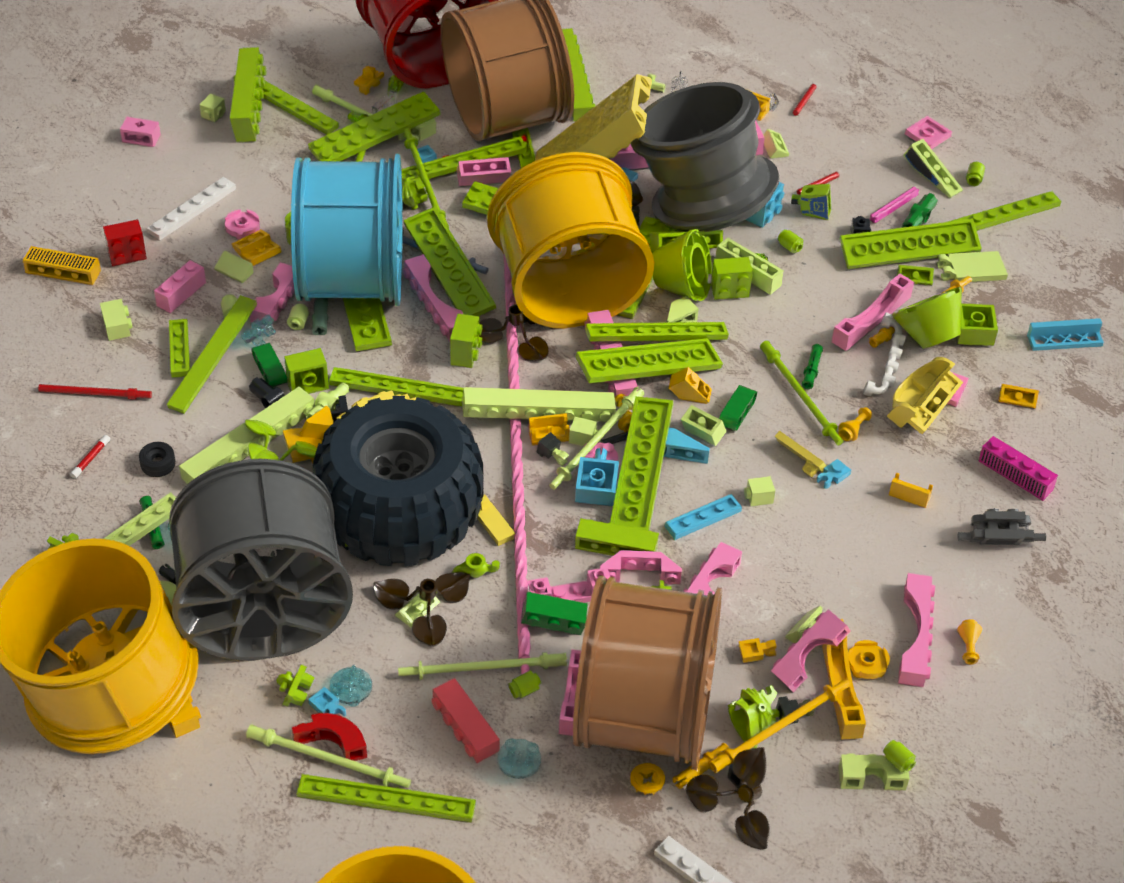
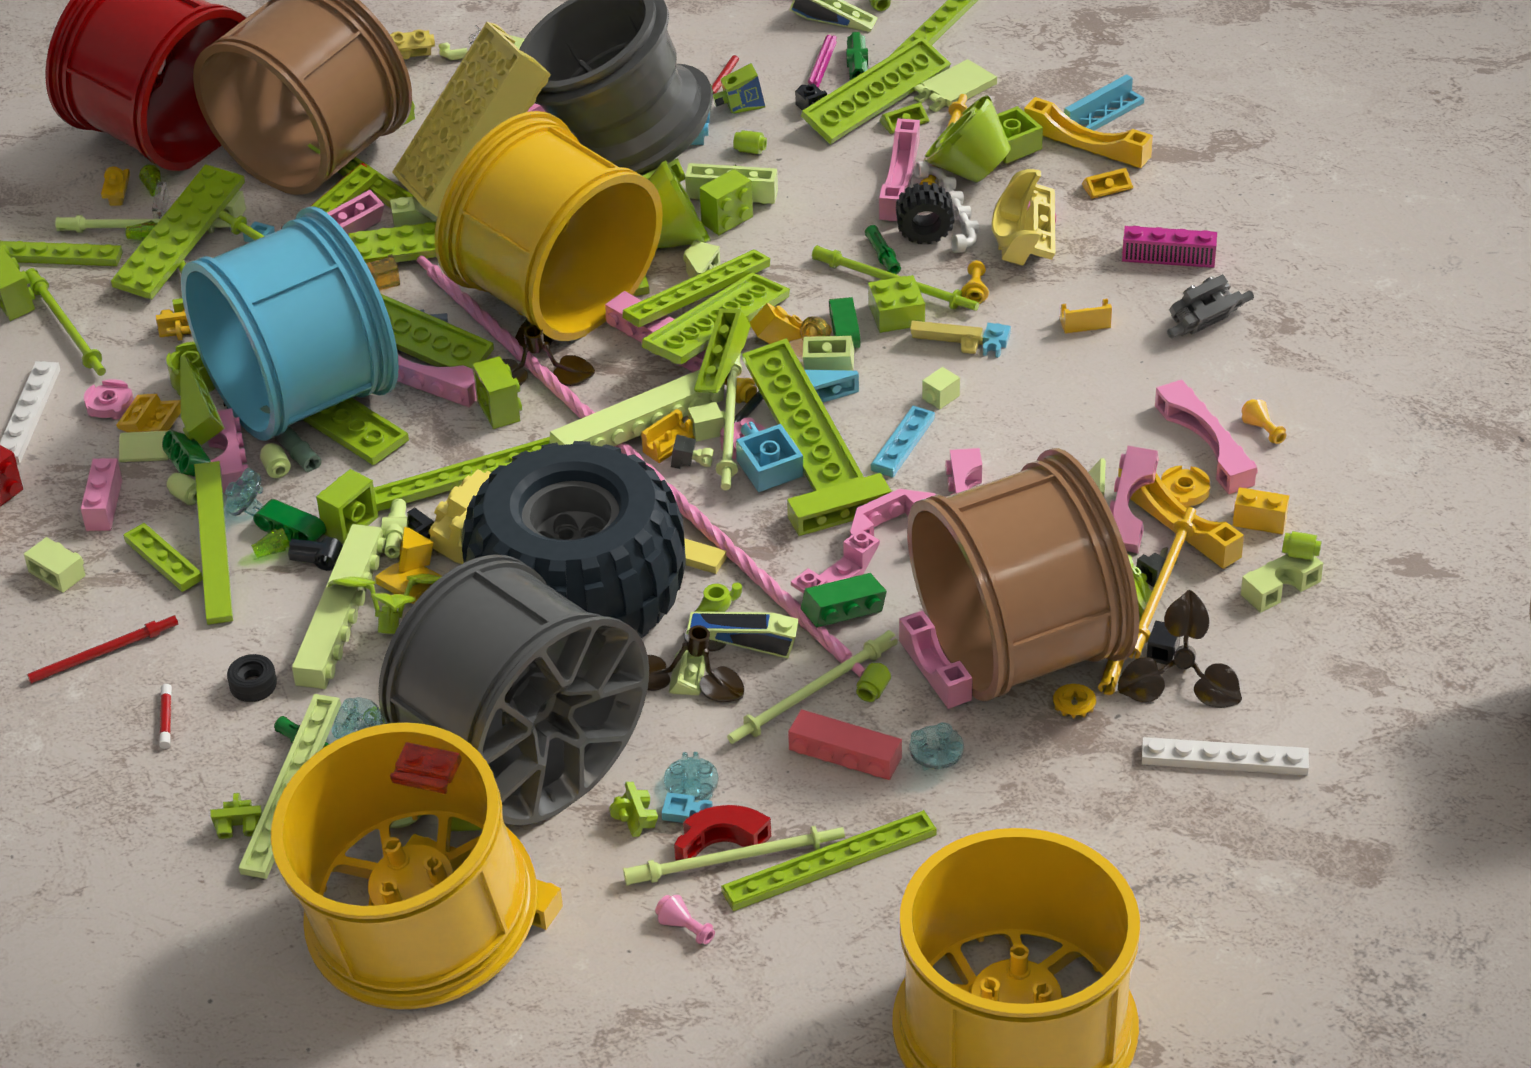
camera: 30 degrees left, 5 degrees down
none -> lime bar [25,268,106,376]
none -> green beam [162,430,211,477]
none -> lime slope [180,355,225,445]
none -> clear neon green cone [251,528,290,559]
none -> clear yellow brick [367,254,400,290]
none -> light yellow brick [390,29,435,59]
none -> clear red plate [390,742,462,794]
none -> bright pink piece [655,895,715,944]
none -> slope [686,612,798,659]
none -> lime slope [694,308,751,393]
none -> clear yellow brick [800,316,832,341]
none -> lime brick [868,275,925,333]
none -> black tyre [895,182,955,244]
none -> yellow arch [1024,97,1153,168]
none -> yellow brick [1232,487,1290,535]

